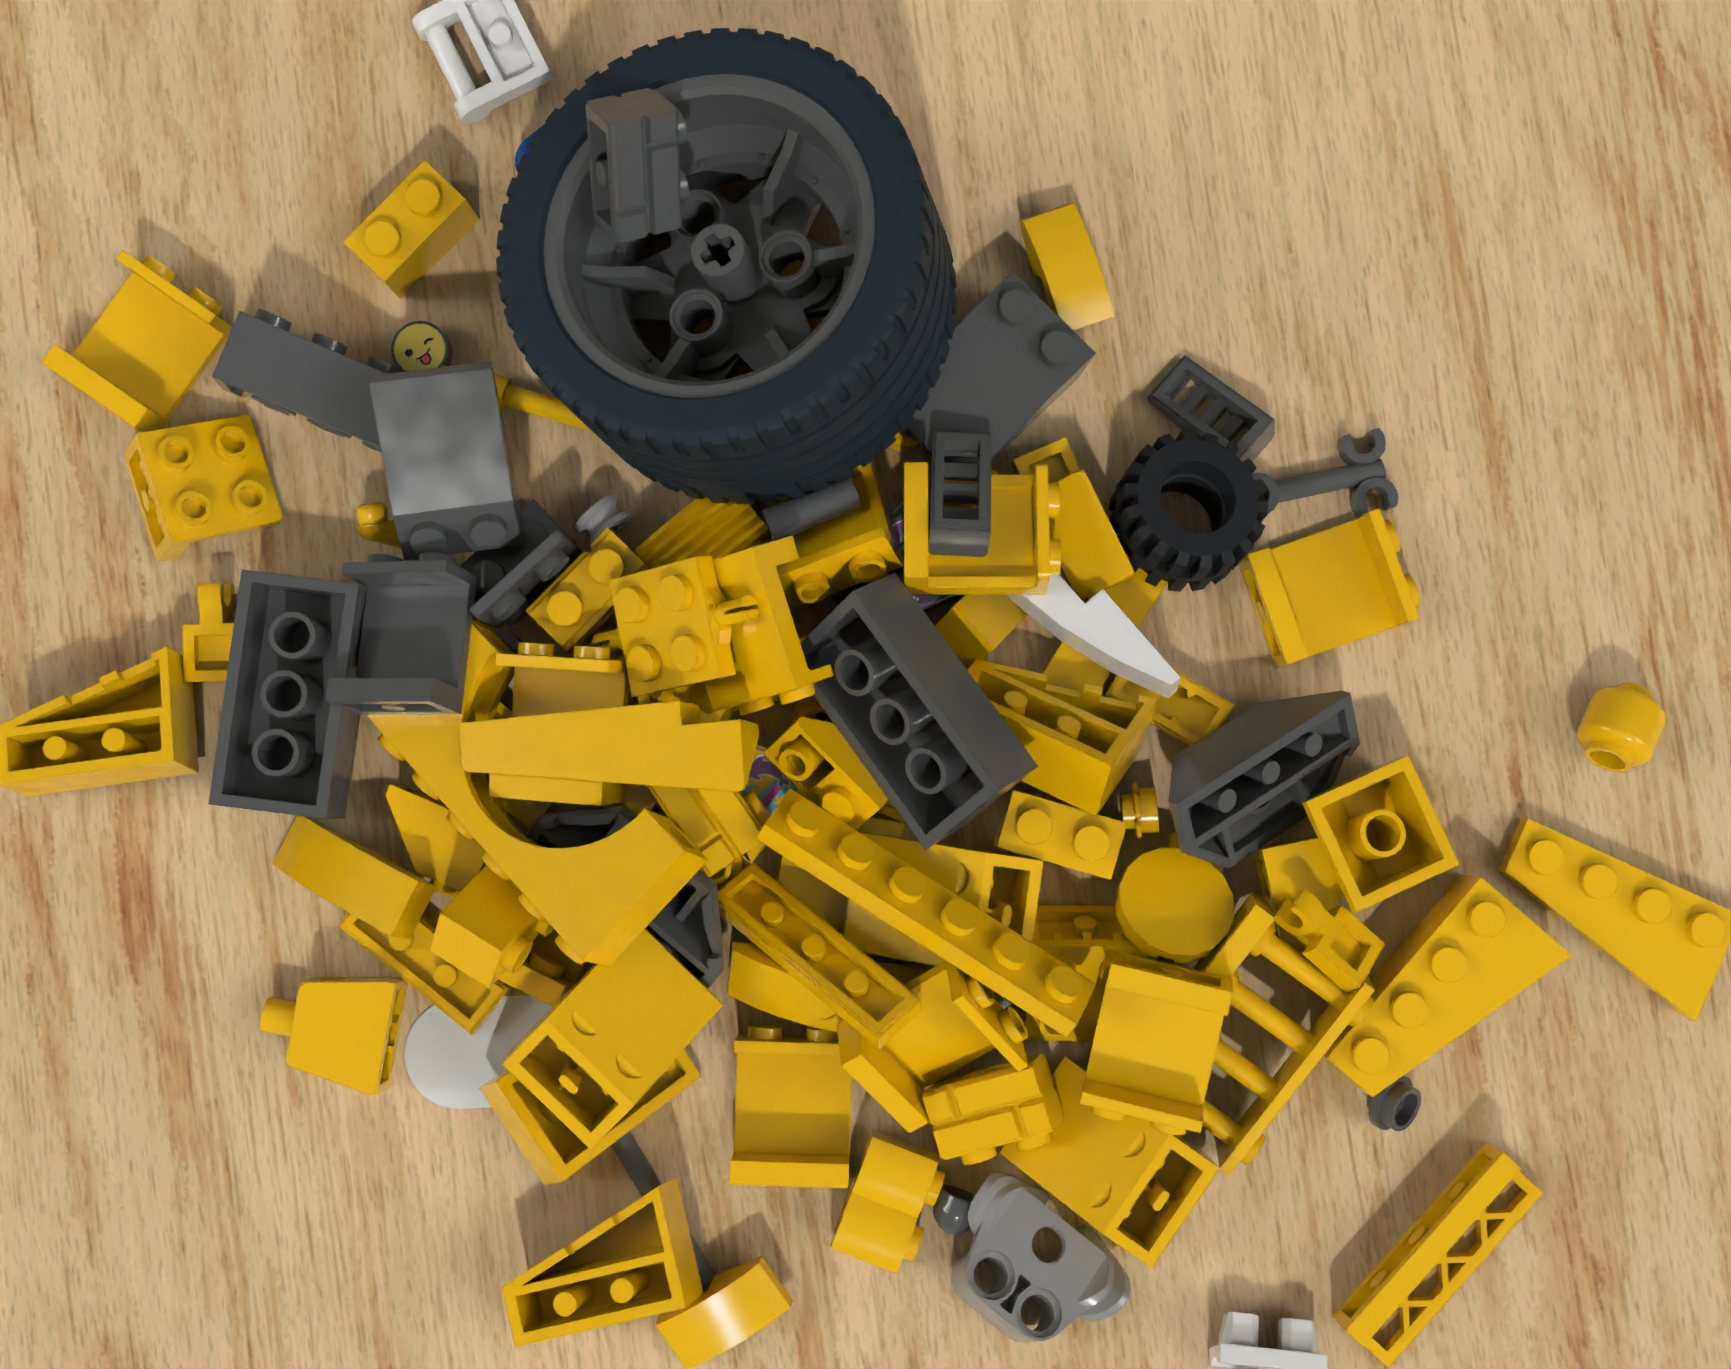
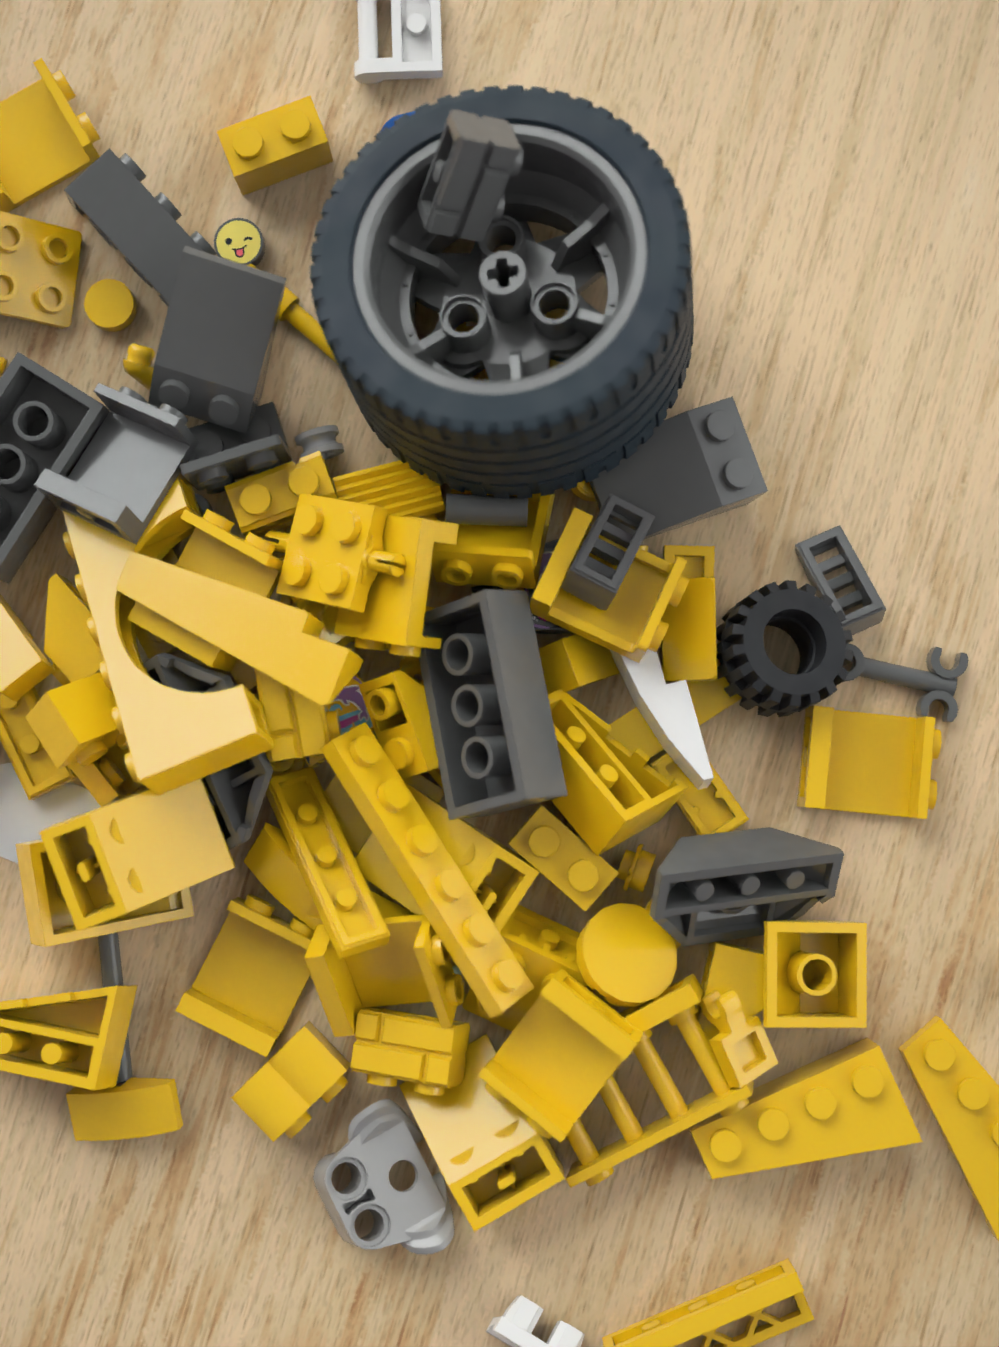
camera: 20 degrees right, 0 degrees up
dark grey hinge [933,1184,975,1234] -> none
yellow slope [1019,203,1115,331] -> none
dark grey plate [1367,1075,1421,1131] -> none
none -> yellow tile [84,279,137,332]

